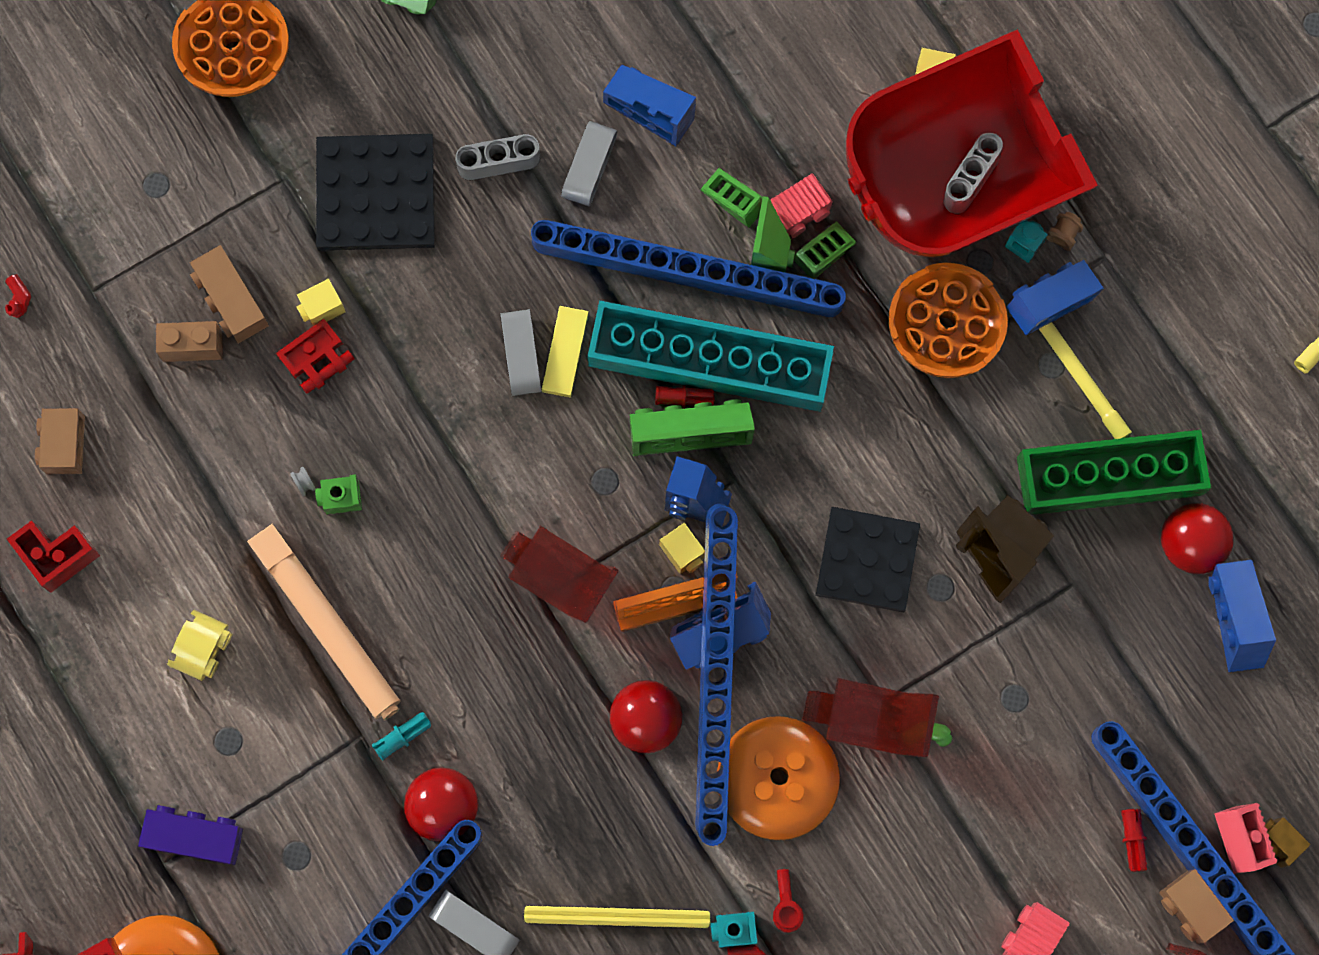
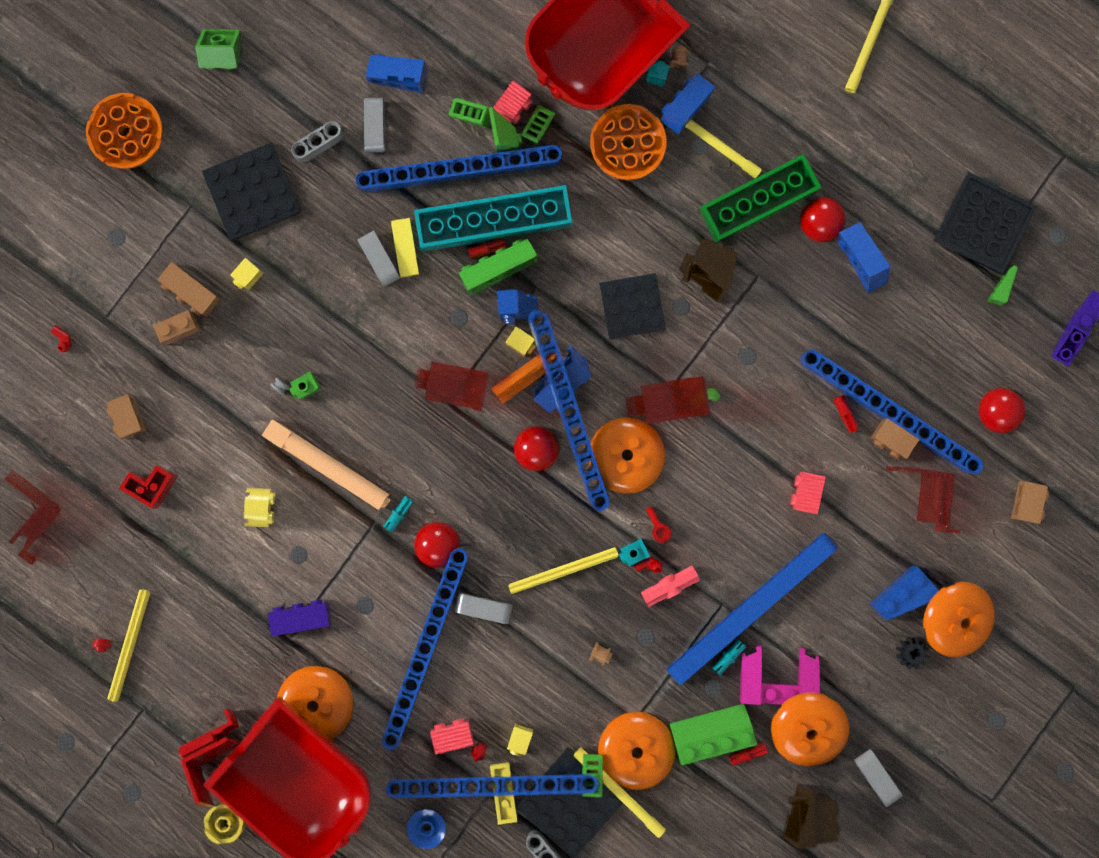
camera: 10 degrees left, 10 degrees up
red plate [276,319,355,394] -> none
light grey beam [944,133,1003,214] -> none
coral brick [1214,803,1278,874] -> none
pearl gold brick [1265,817,1311,868] -> none

